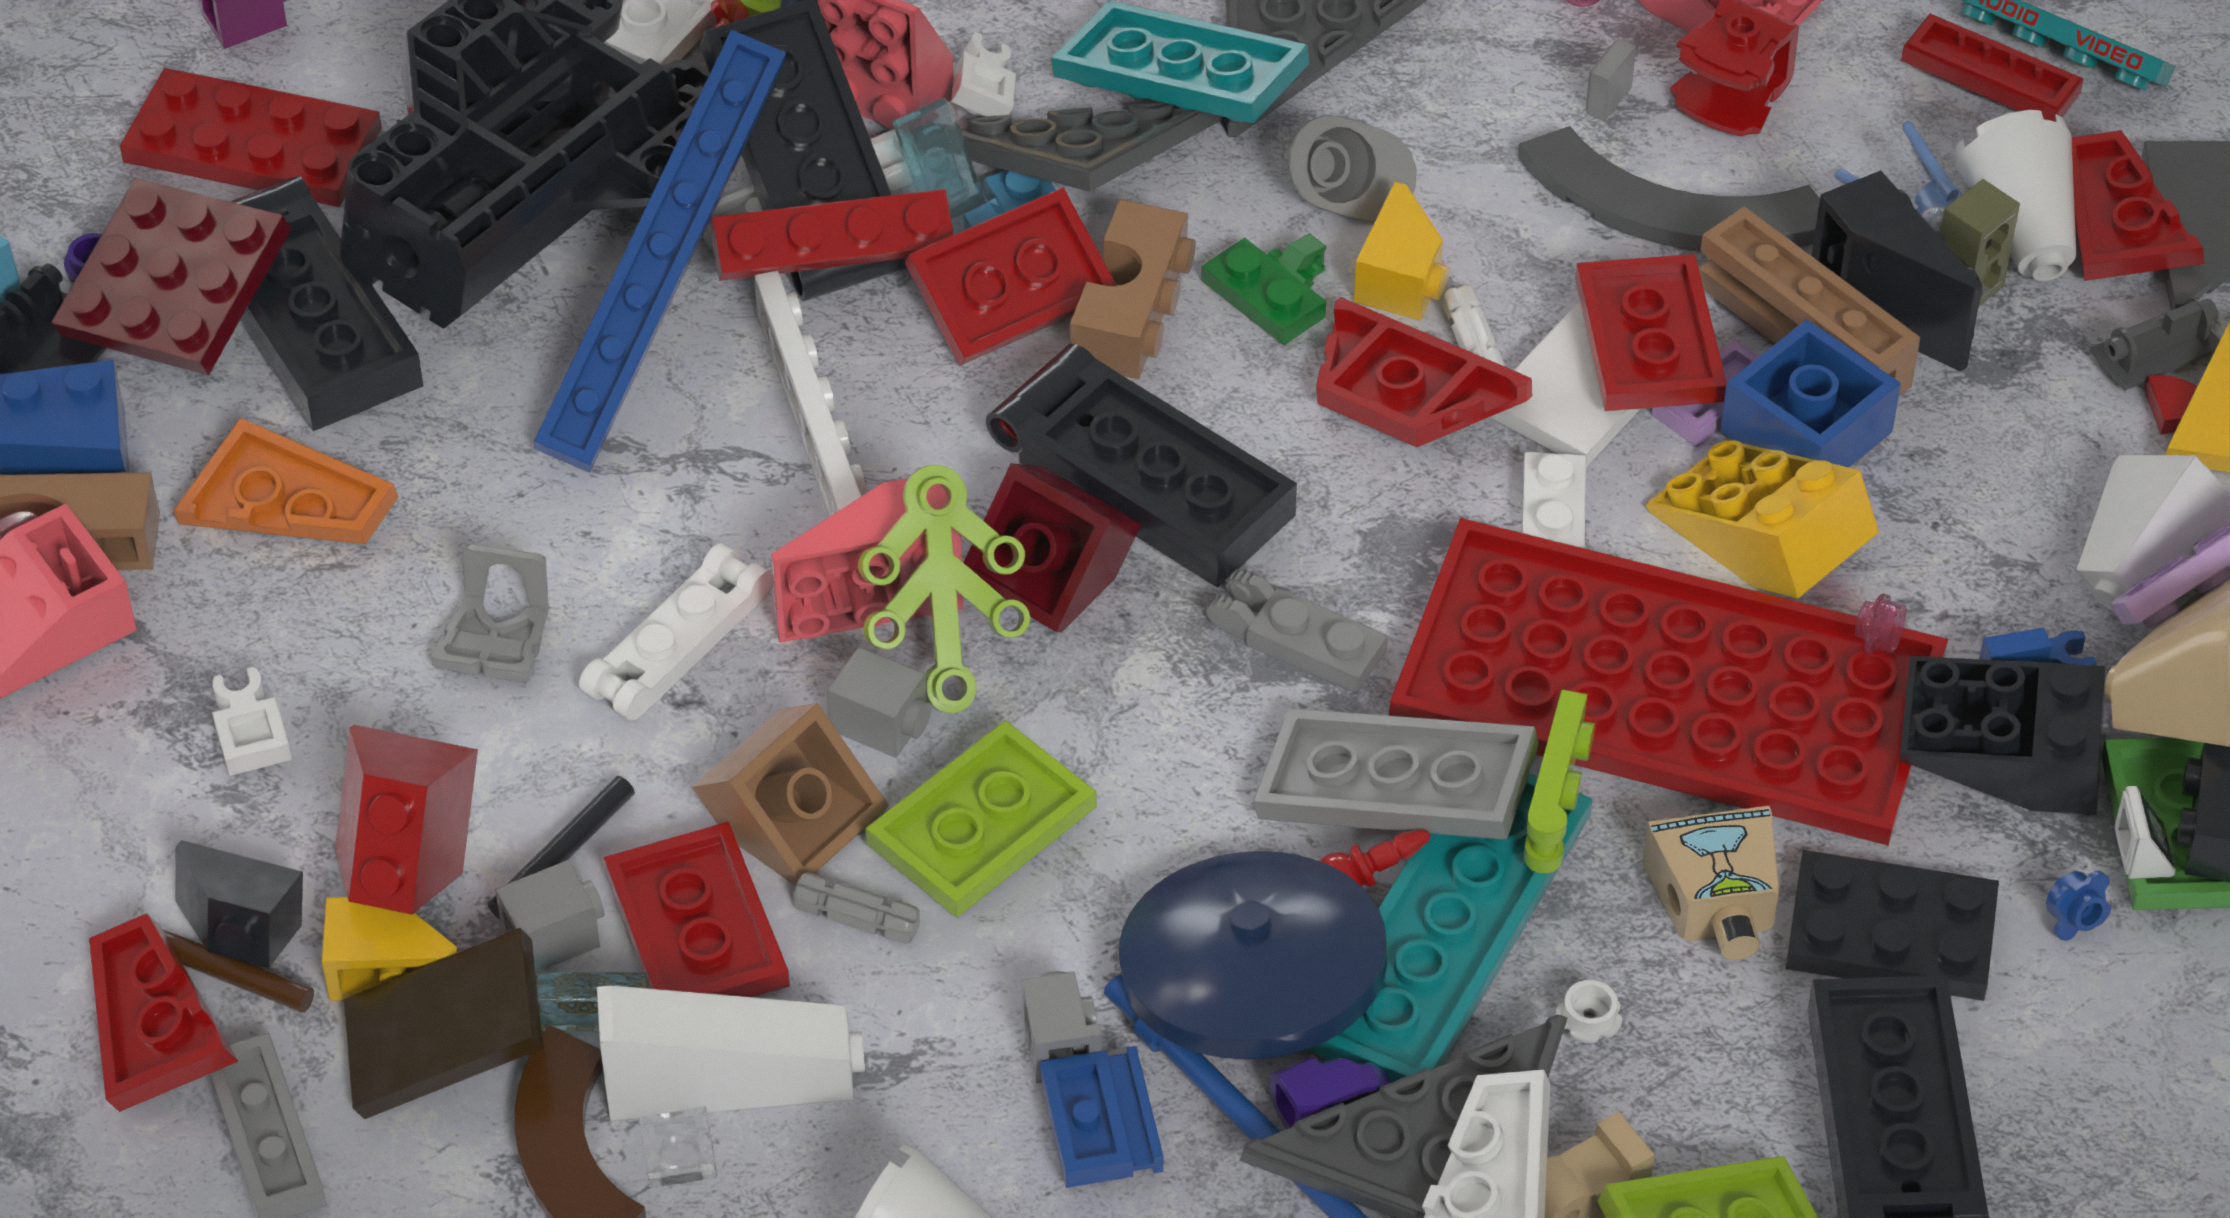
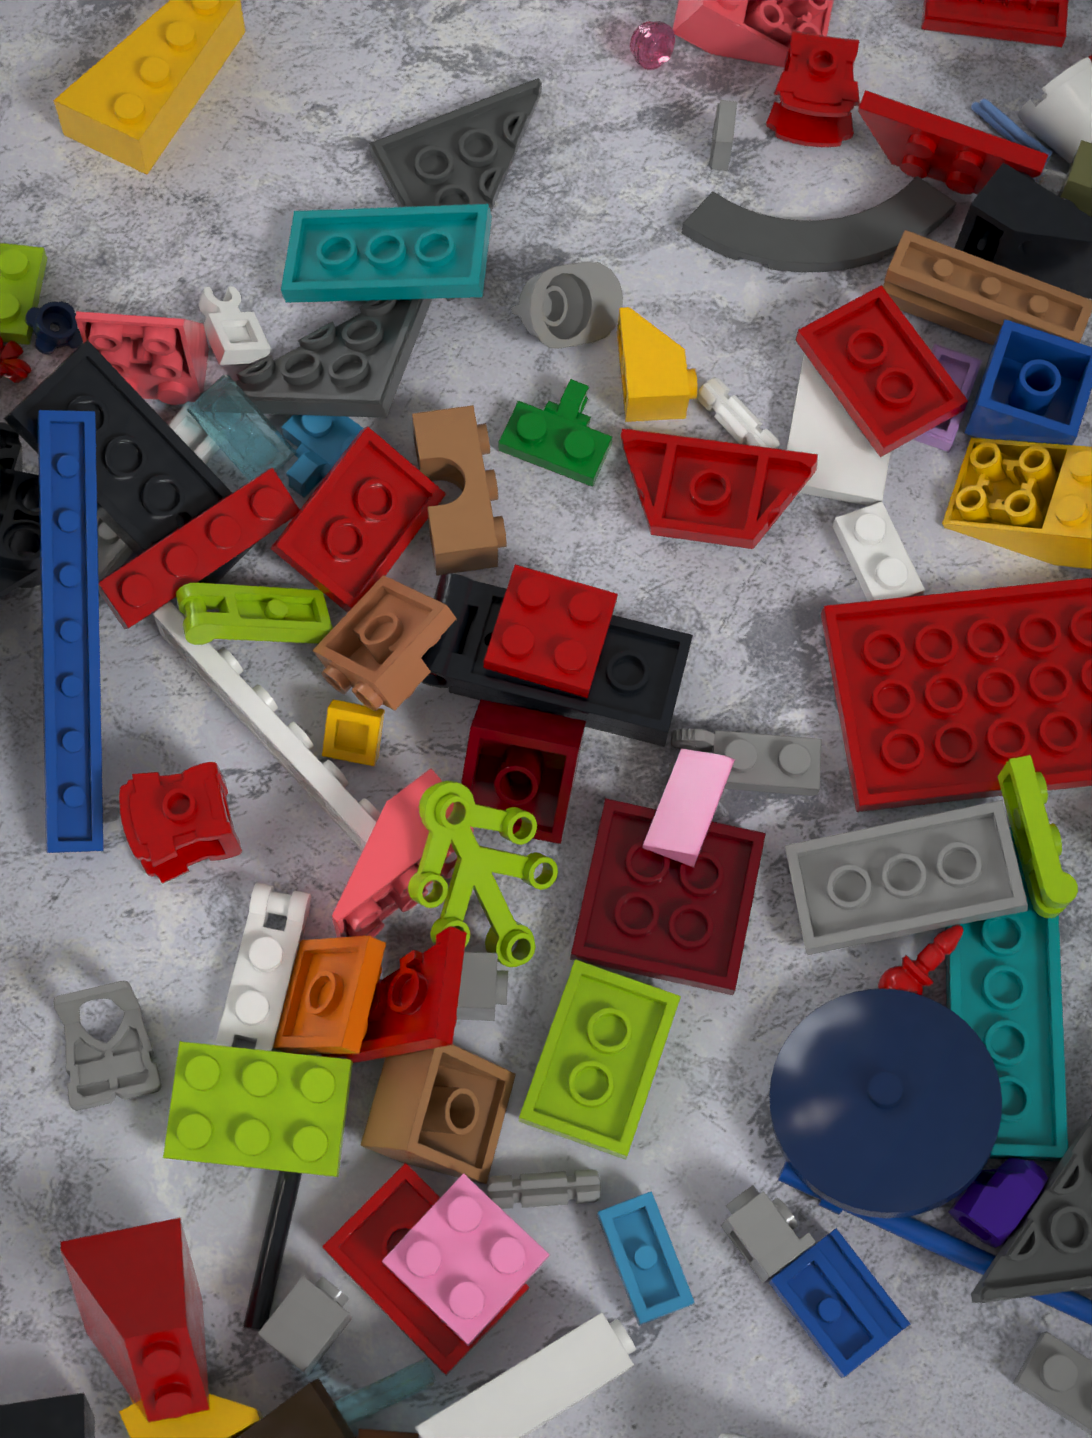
camera: 30 degrees left, 20 degrees up
none -> red piece [119,762,242,884]
none -> lime plate [163,1041,353,1177]
none -> lime plate [176,583,333,645]
none -> orange plate [273,936,386,1054]
none -> nougat plate [312,575,456,711]
none -> red wing [321,926,467,1063]
none -> yellow plate [322,699,385,766]
none -> bright pink plate [382,1173,550,1346]
none -> red plate [483,564,618,698]
none -> dark red plate [570,798,766,995]
none -> dark azure plate [597,1191,695,1326]
none -> bright pink slope [642,748,735,867]
none -> red wing [858,90,1049,195]

